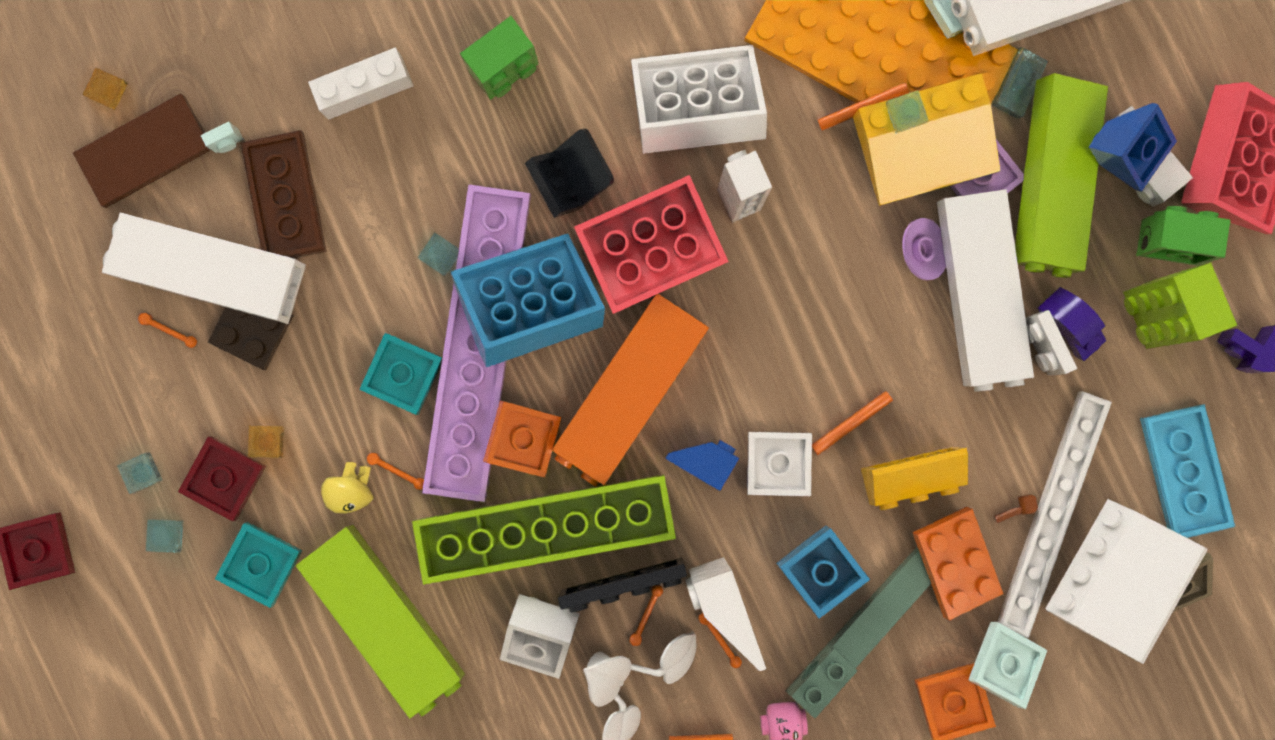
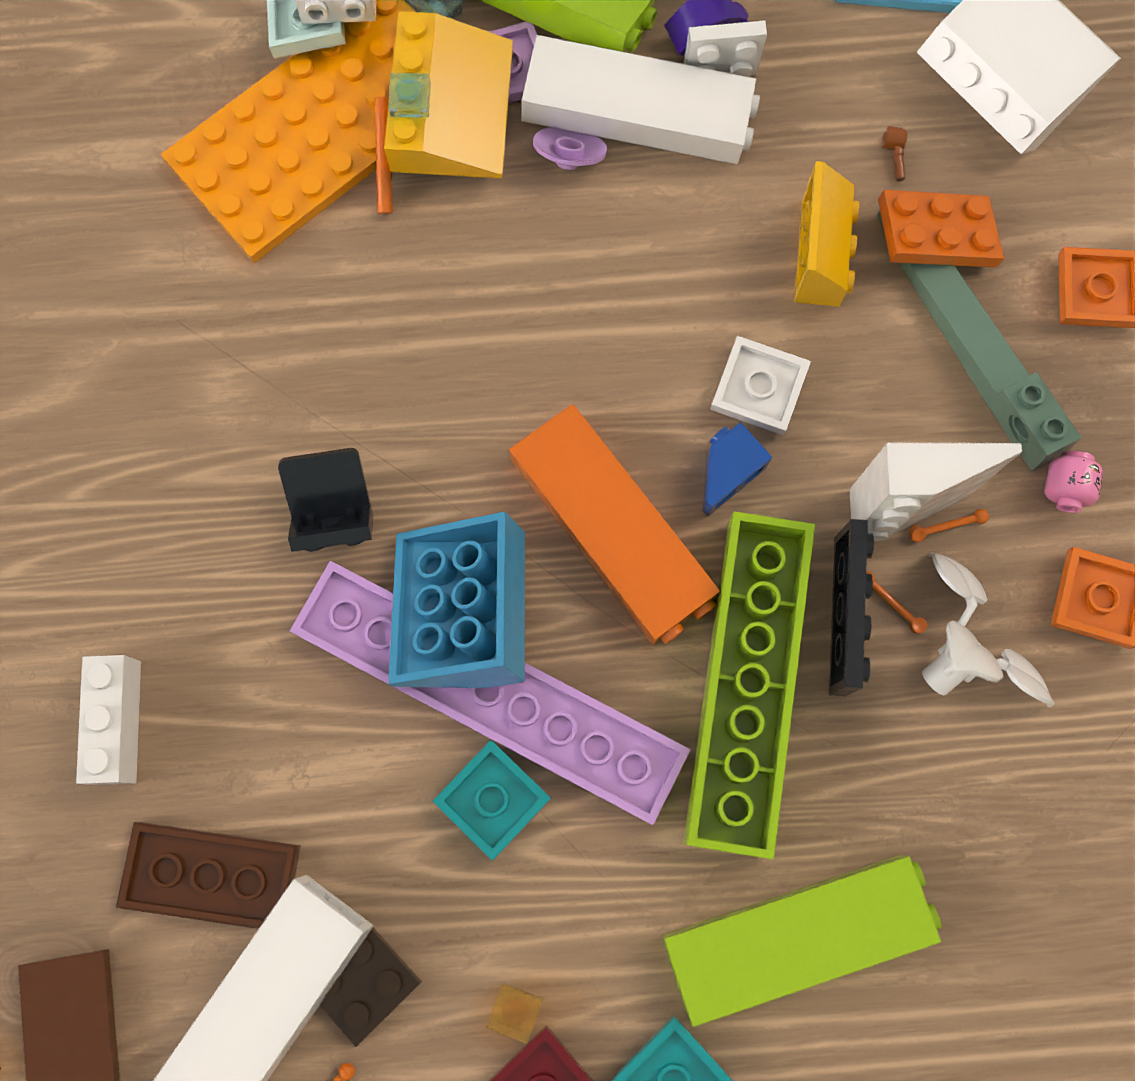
camera: 75 degrees left, 10 degrees down
light aqua plate [201,122,244,153] -> none
light yellow piece [321,462,374,514] -> none
orange hinge [367,453,424,490] -> none
clear light blue plate [417,232,459,276] -> none
bright green brick [460,16,539,100] -> none
orange plate [483,400,561,478] -> none
white slope [500,594,580,679] -> none
coral slope [574,175,729,314] -> none
white slope [631,45,767,154] -> none
white brick [717,150,772,223] -> none
dark azure brick [776,525,870,619] -> none
orange bar [812,391,893,456] -> none
light aqua plate [968,622,1047,709] -> none
white tile [997,391,1112,638] -> none

